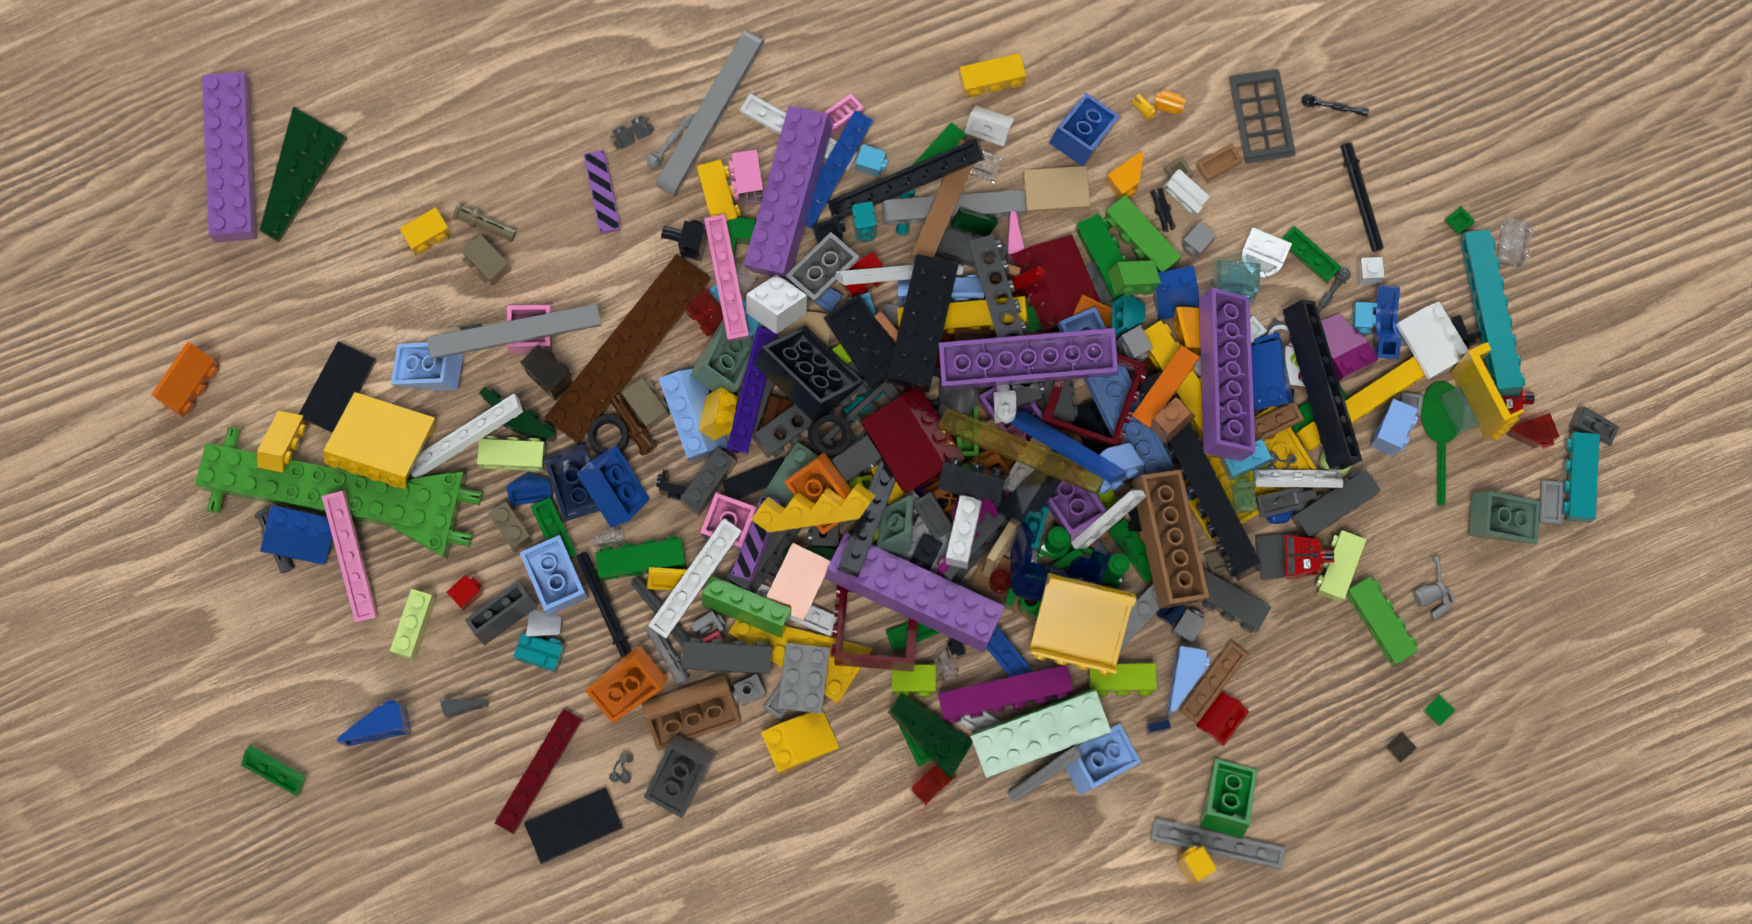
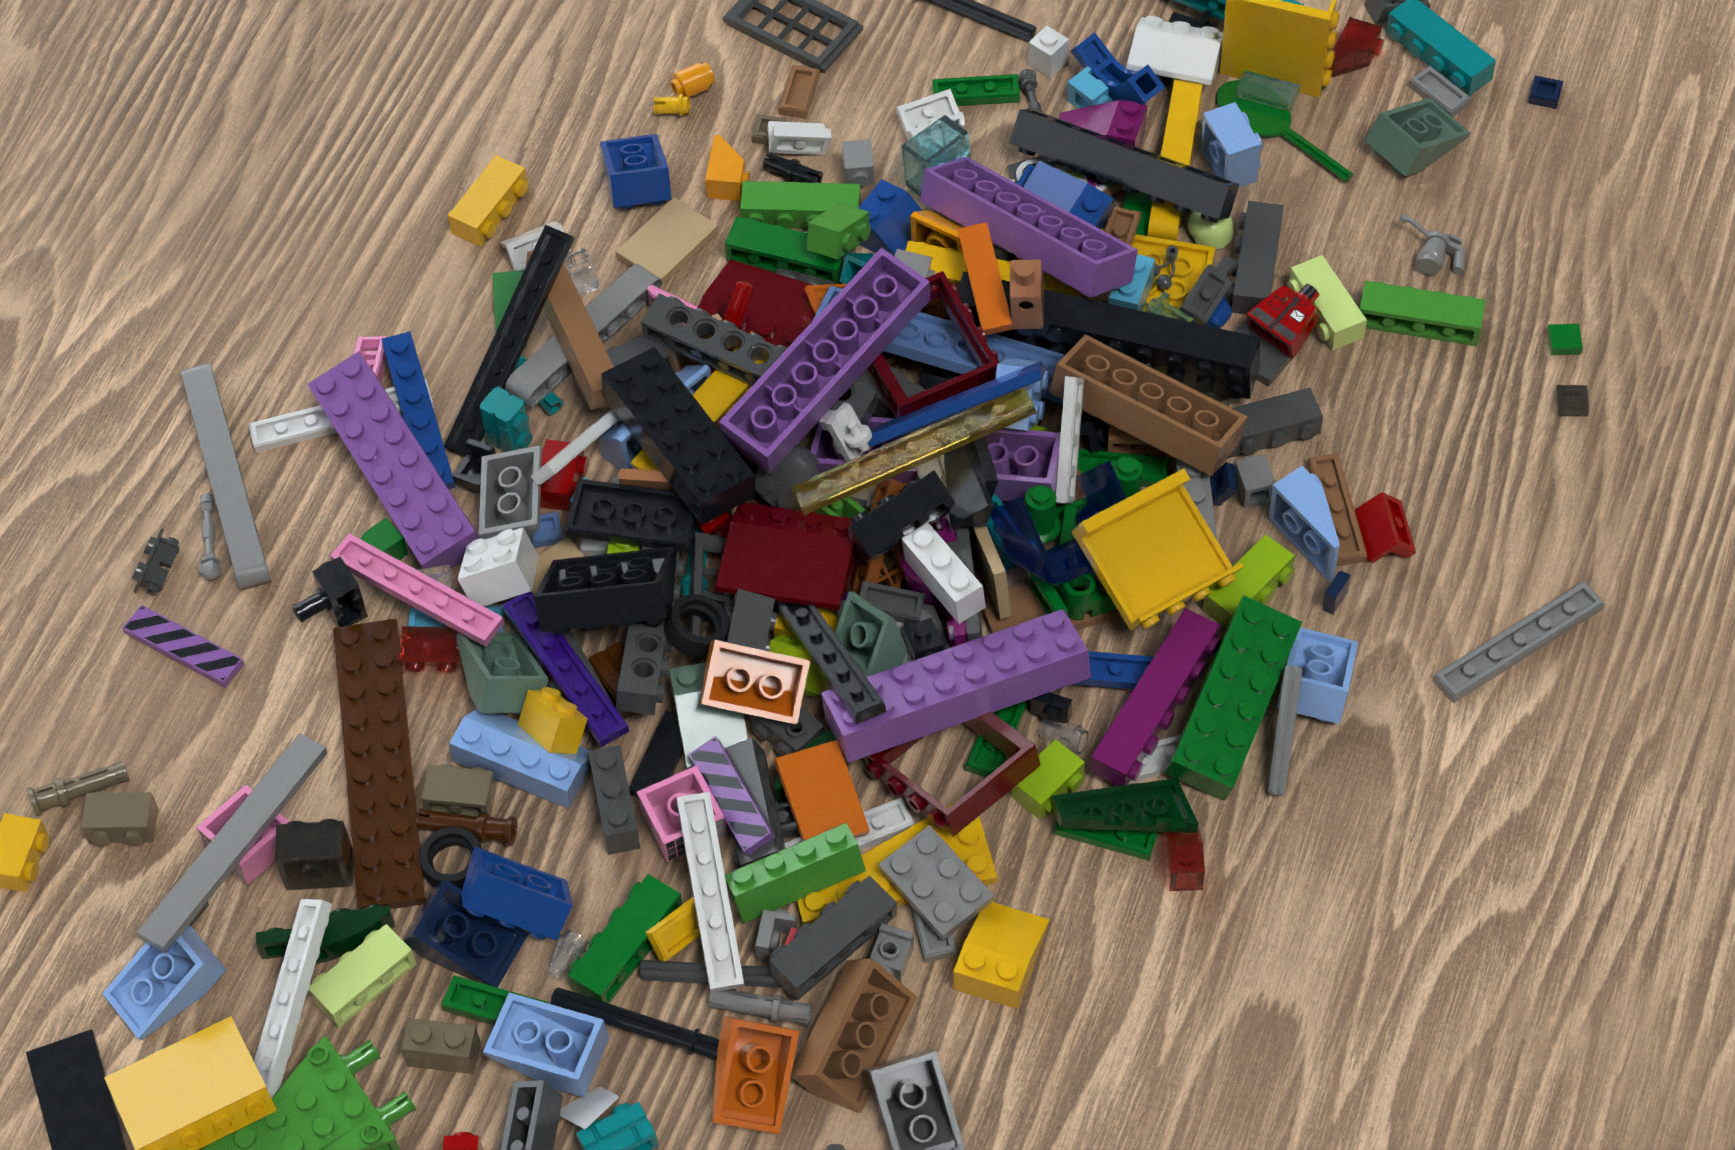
camera: 45 degrees left, 20 degrees down
blue slope [507,471,553,506] -> none
black bracket [656,469,687,501] -> none
yellow brick [697,159,741,222] -> none
bright pink brick [729,150,764,206] -> none
yellow brick [751,483,876,532] -> none
medium azure brick [856,144,889,177] -> none
dark green tile [950,207,998,237] -> none
clear red wheel [989,569,1012,594] -> none
yellow brick [1177,845,1217,885] -> none
green slope [1200,758,1258,838] -> none
white tile [1253,469,1343,488] -> none
none -> dark blue tile [1528,75,1563,109]

